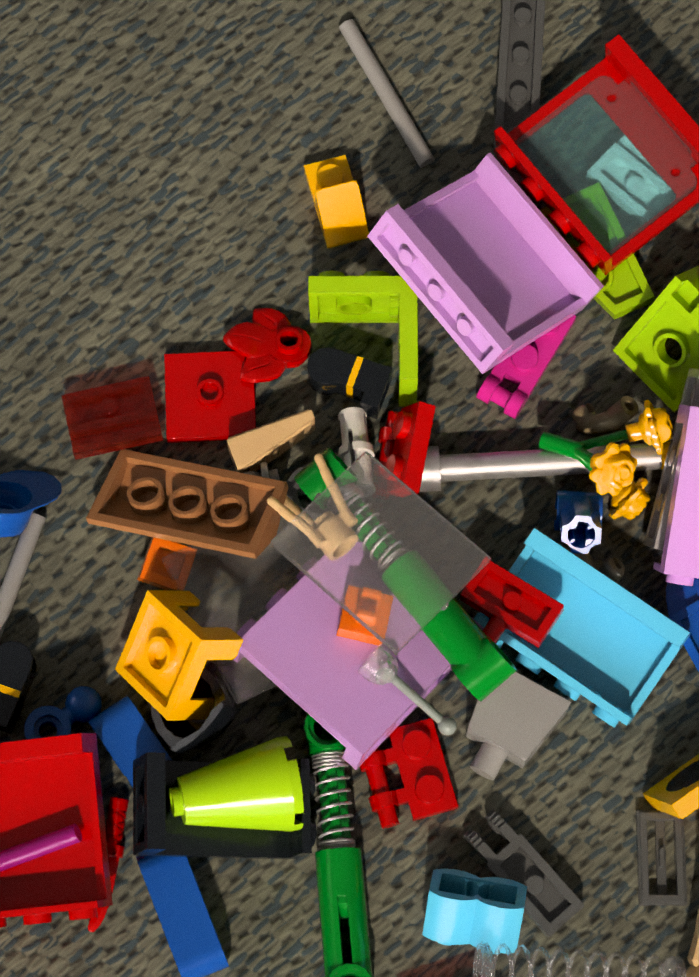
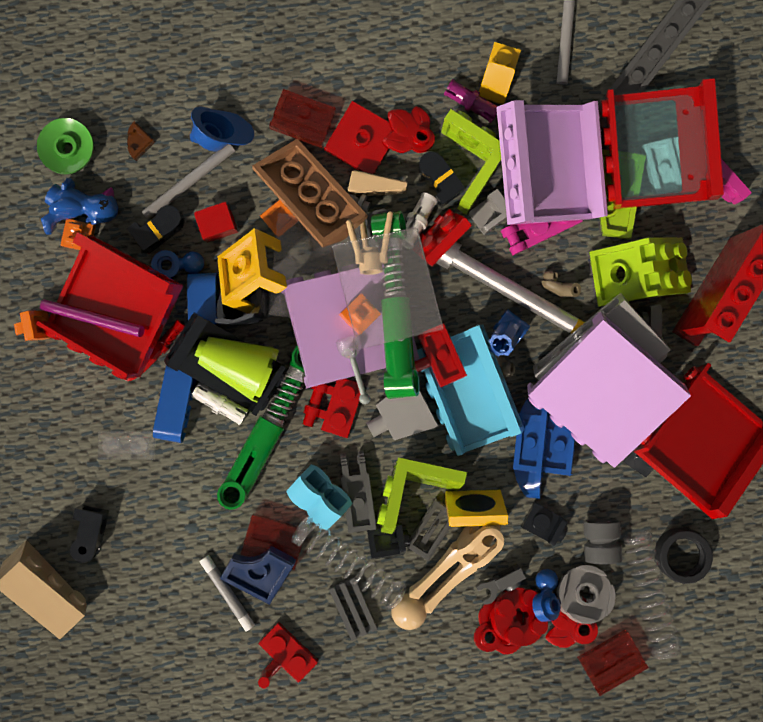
camera: 30 degrees right, 15 degrees up
yellow plant [539,400,673,520] -> none
none -> white pin [191,382,249,425]
none -> red panel [194,201,238,243]
none -> black bracket [367,523,410,560]
none -> lime bracket [377,457,467,534]
none -> magenta pin [444,79,498,123]
none -> light grey panel [469,189,507,235]

